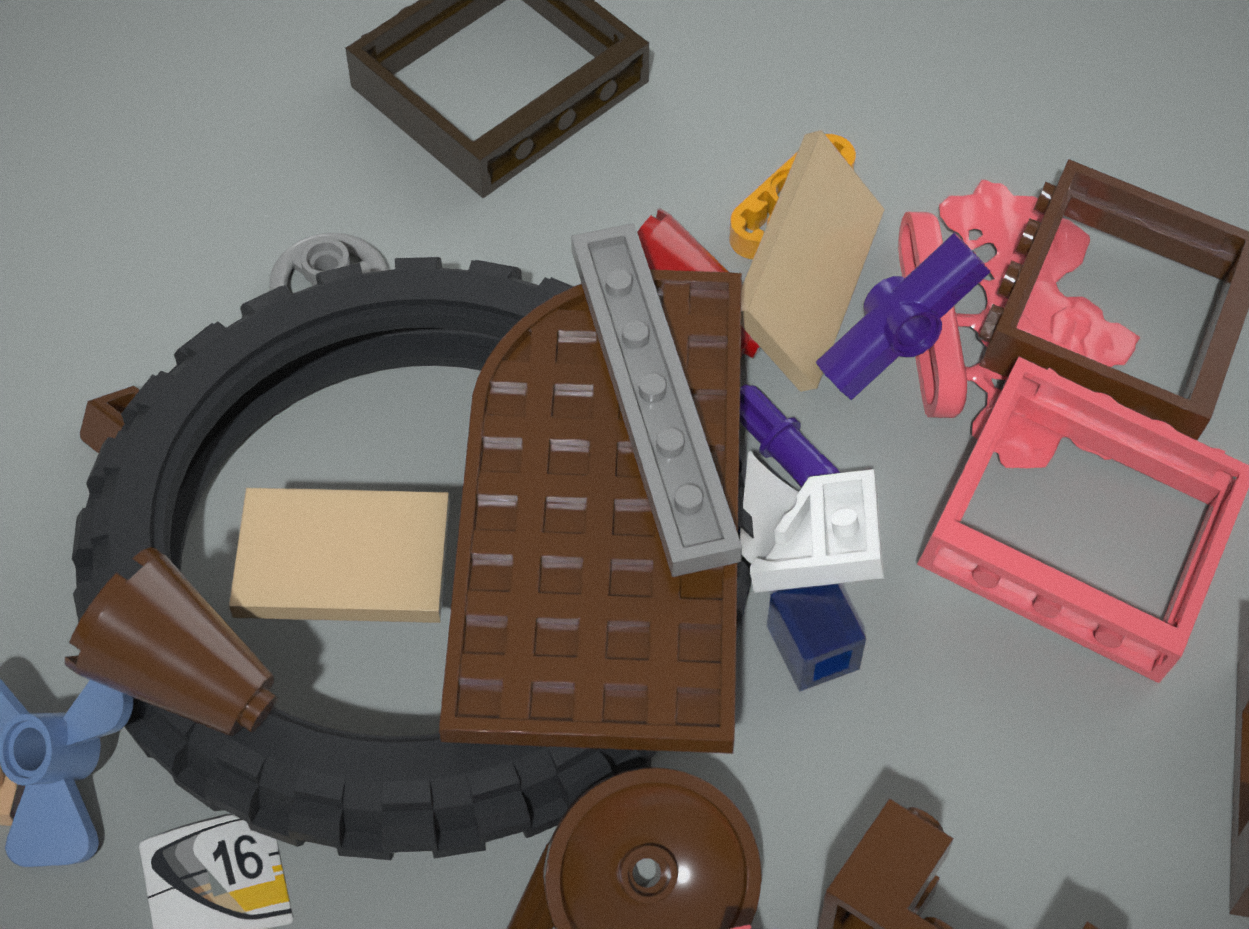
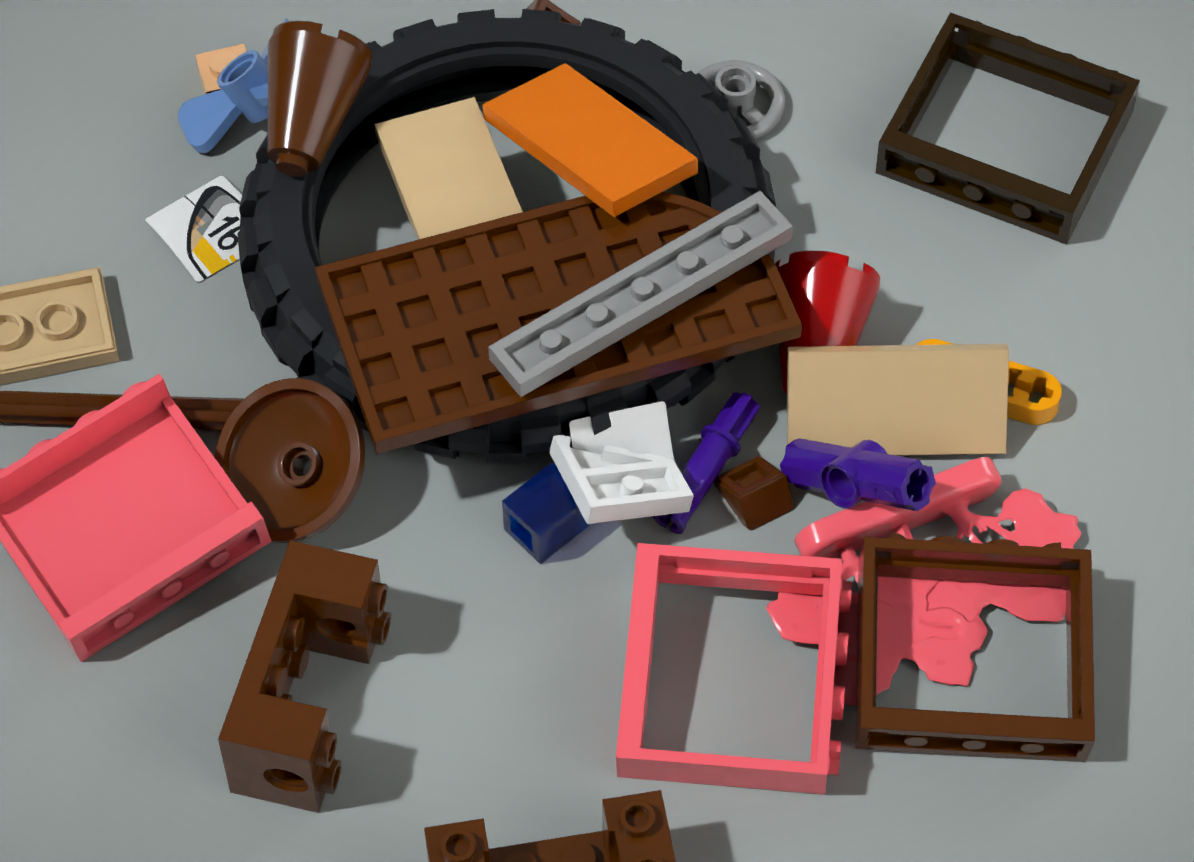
camera: 70 degrees right, 0 degrees up
none -> orange tile [482,63,698,217]
none -> reddish brown slope [714,456,794,530]

